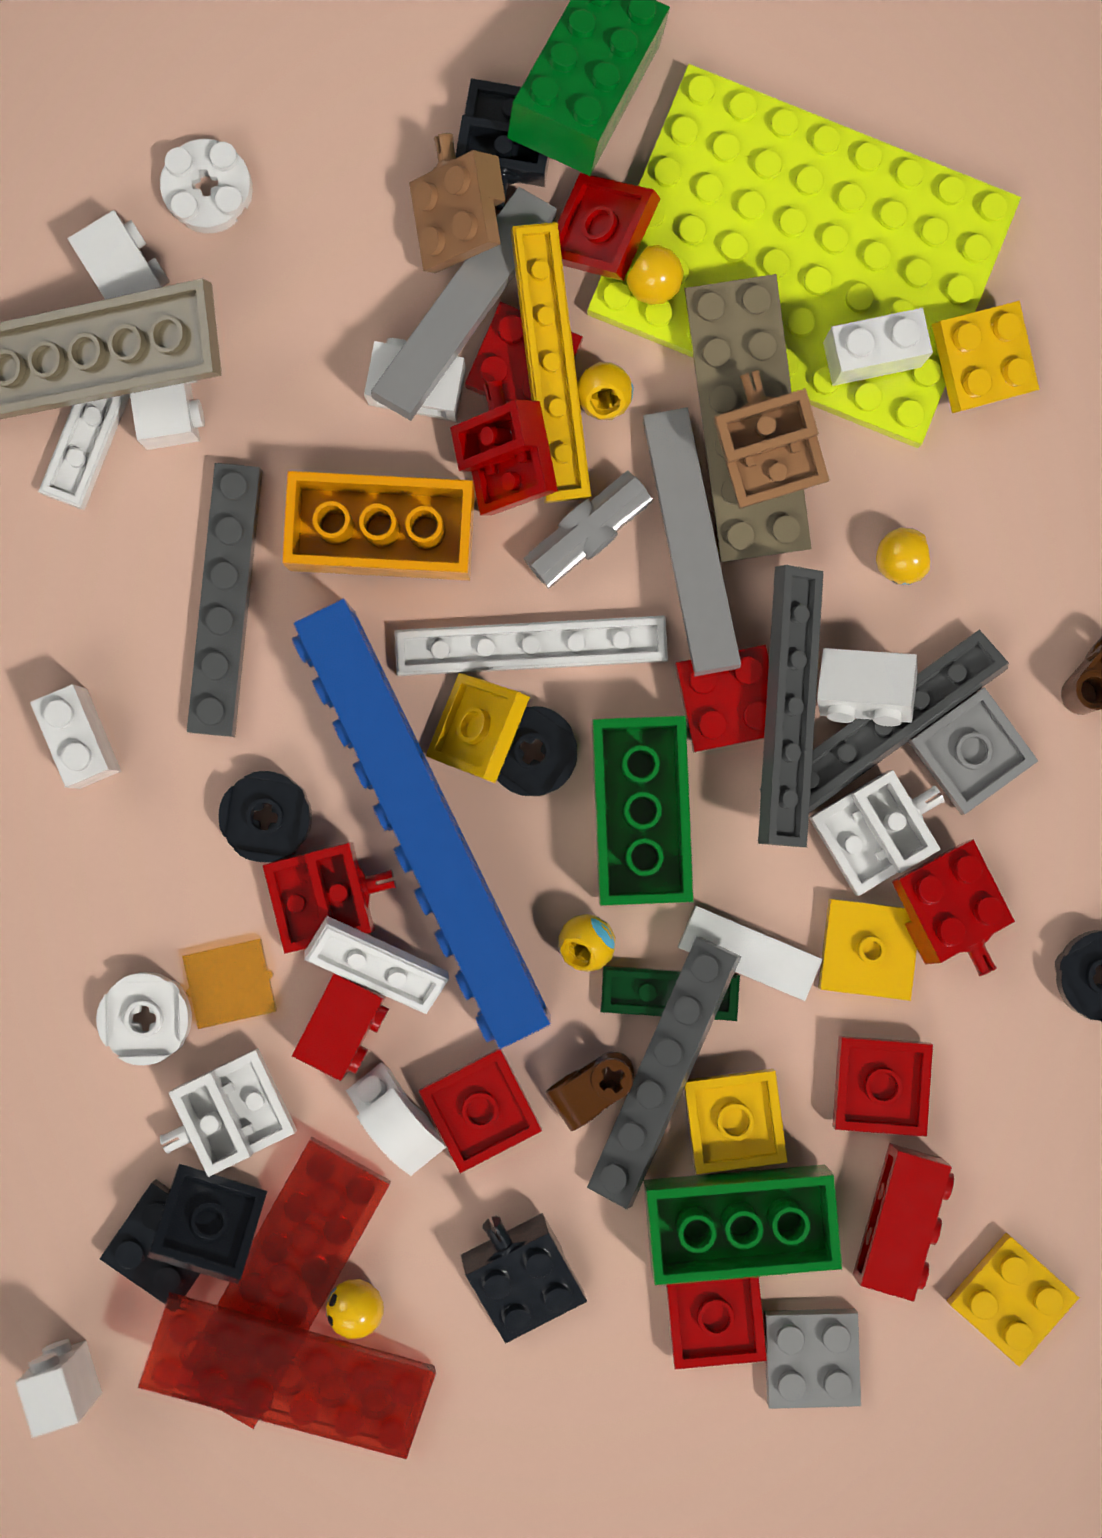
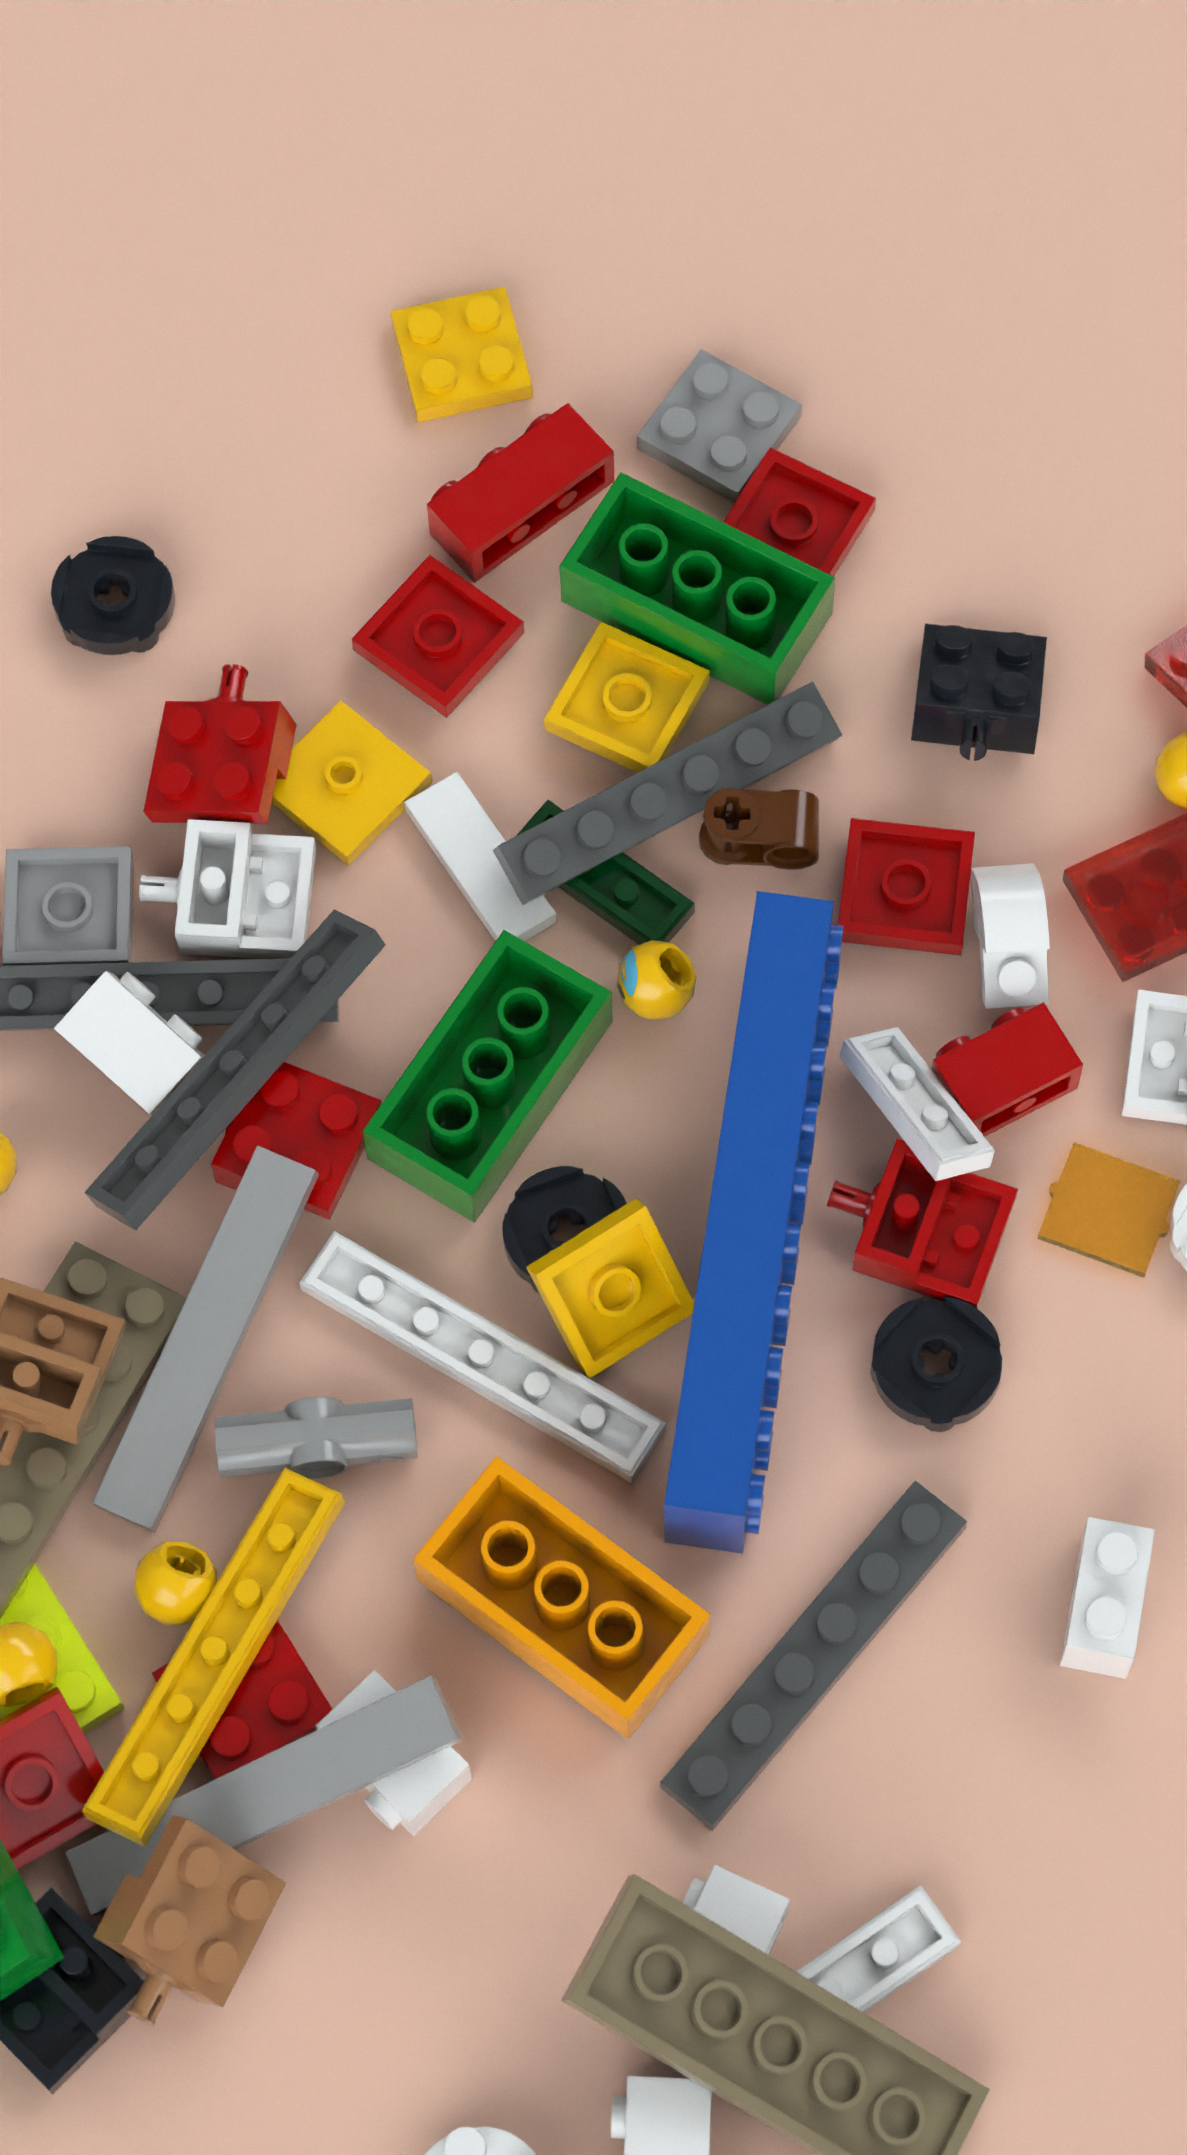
camera: 140 degrees left, 20 degrees down
red plate [450,380,558,516] -> none

